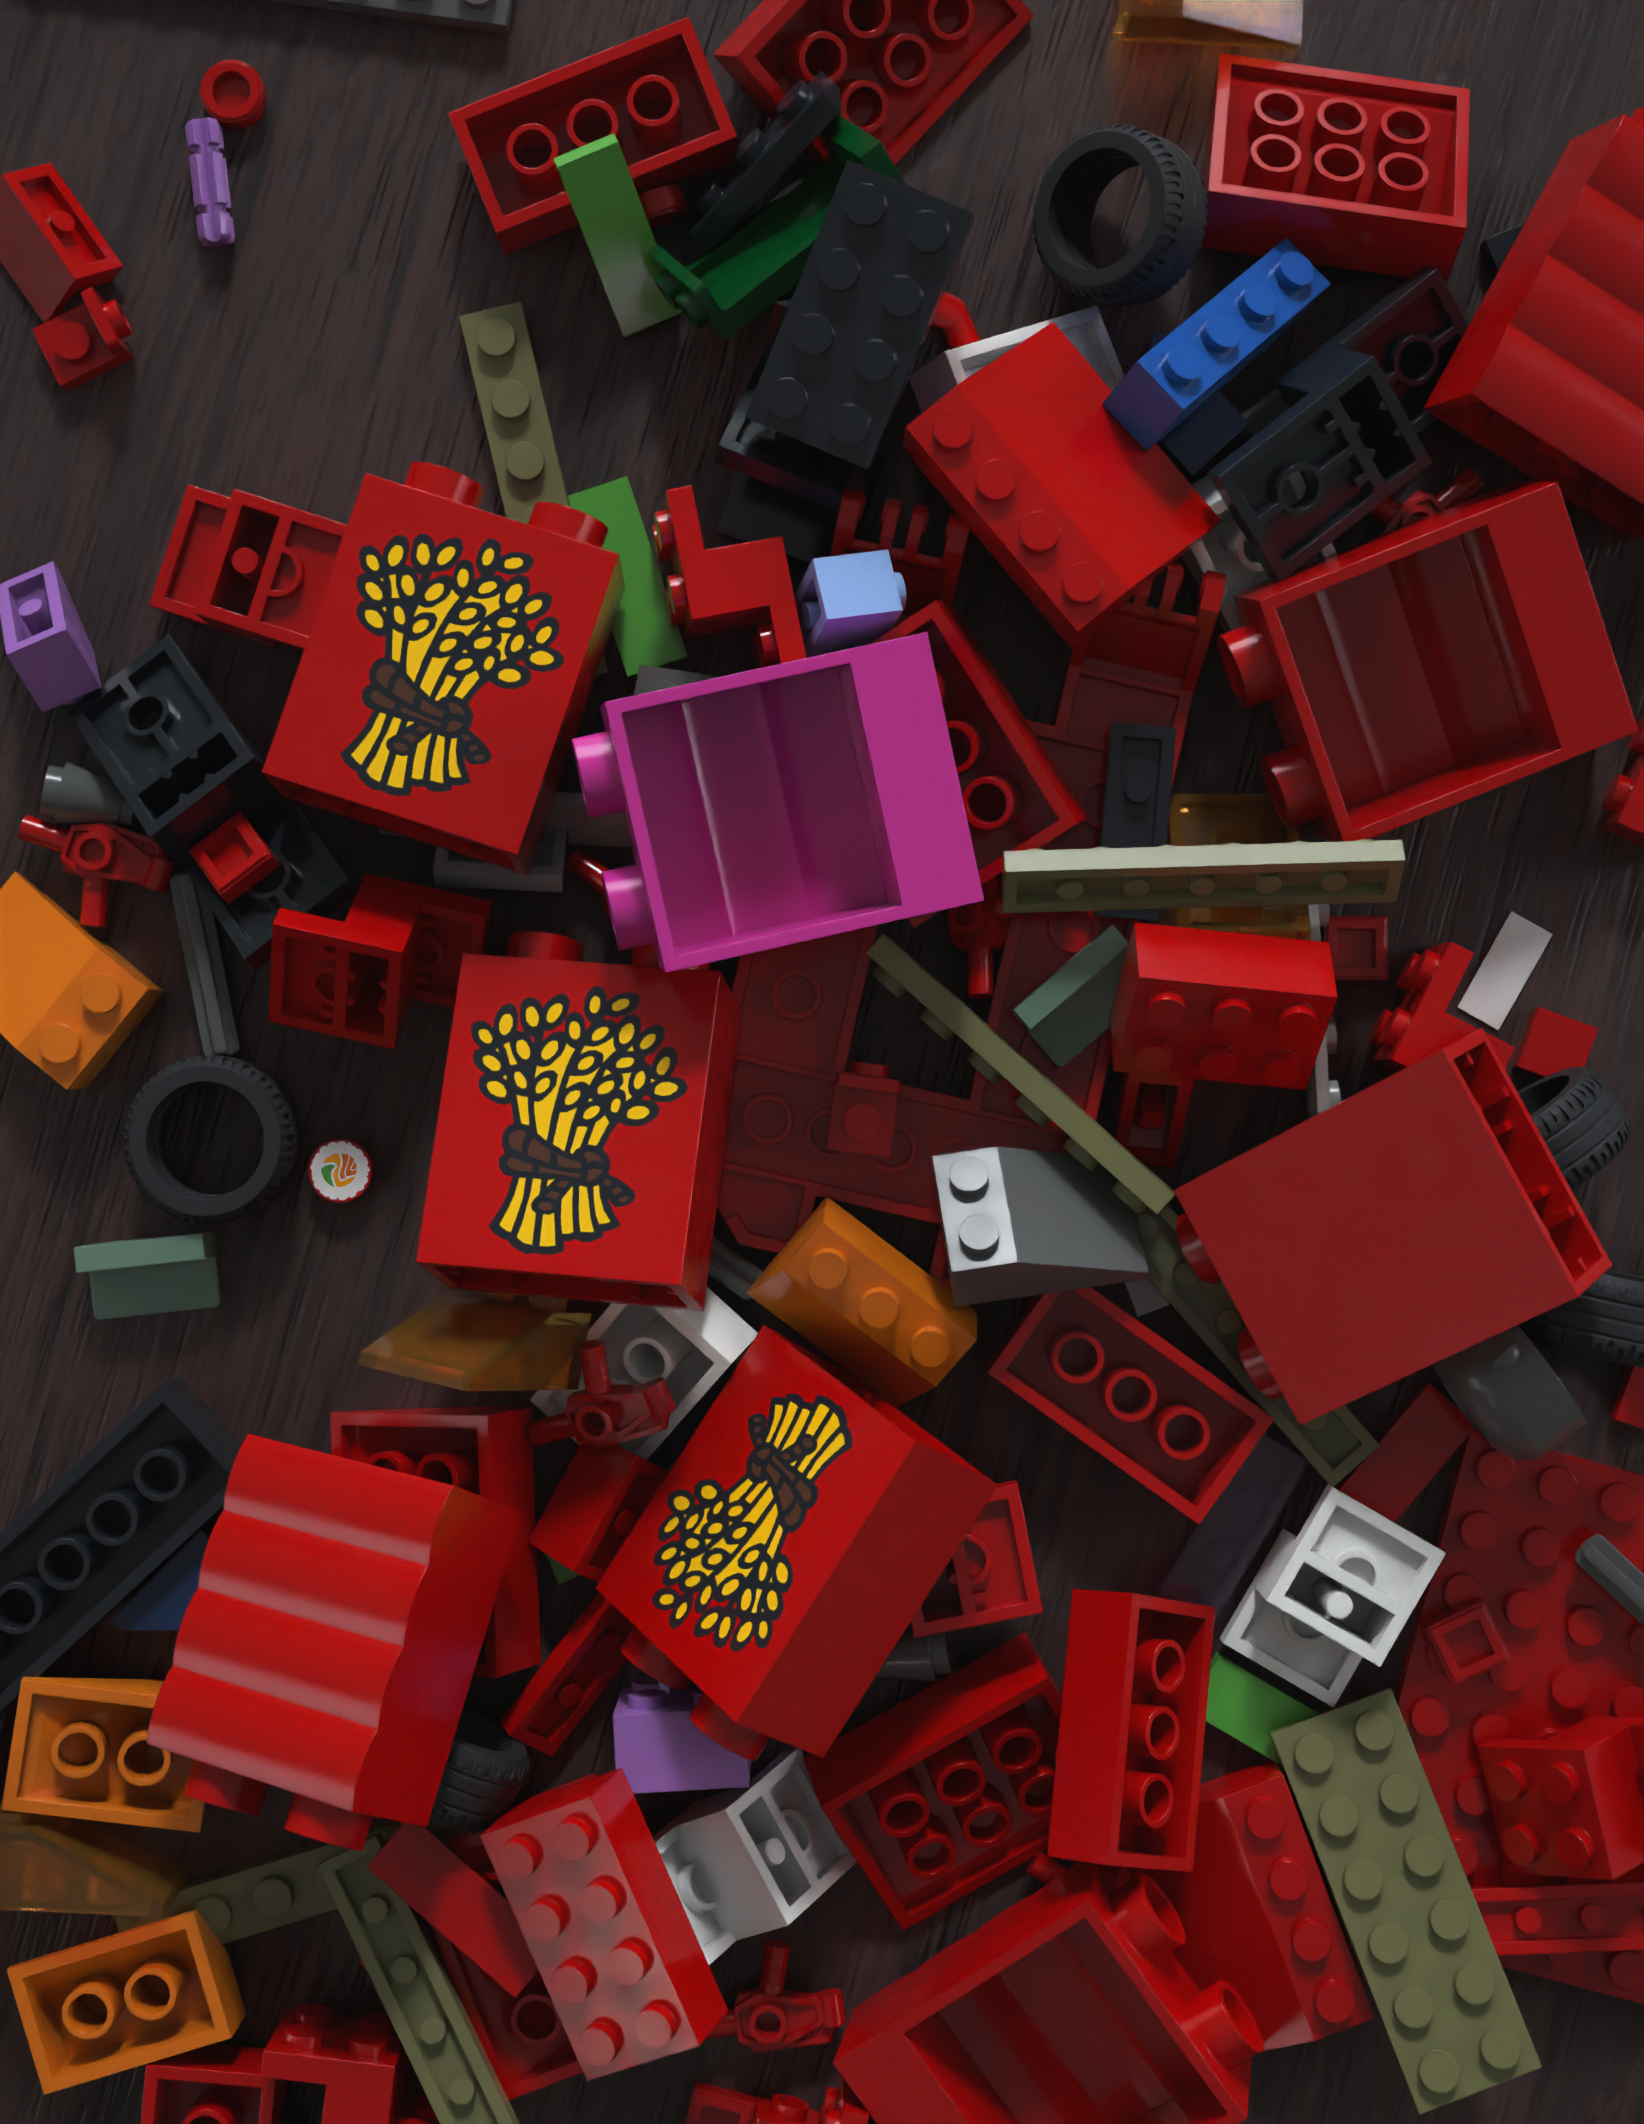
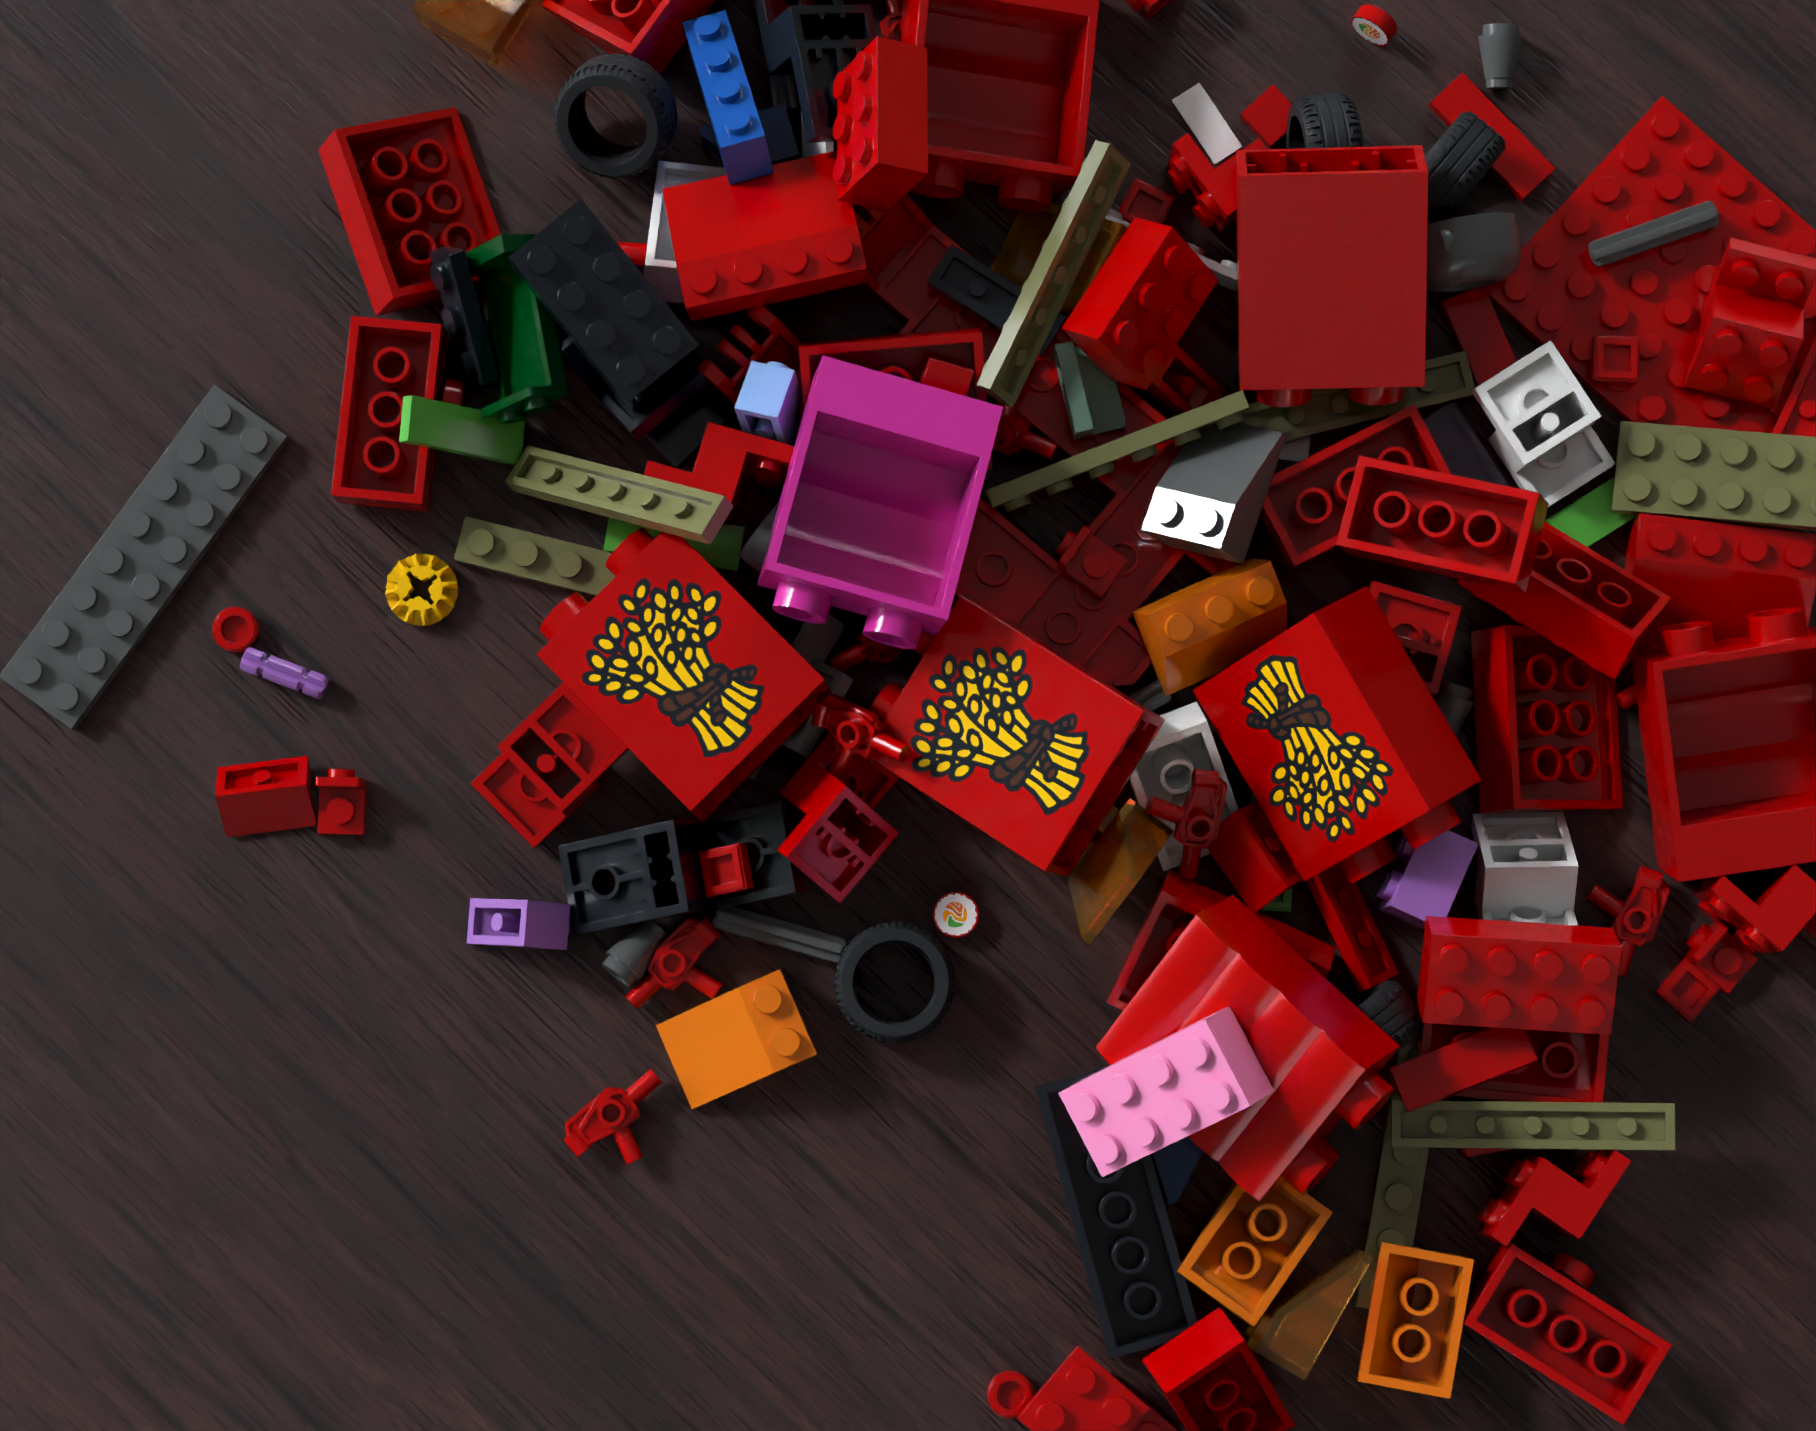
camera: 60 degrees left, 5 degrees down
sand green panel [74,1230,222,1320] -> none
none -> yellow gear [385,553,458,626]
none -> olive plate [505,445,733,545]
none -> red piece [811,693,910,779]
none -> red brick [833,36,928,211]
none -> red tile [922,357,974,396]
none -> bright pink brick [1058,1006,1274,1177]
none -> red brick [1336,455,1549,593]

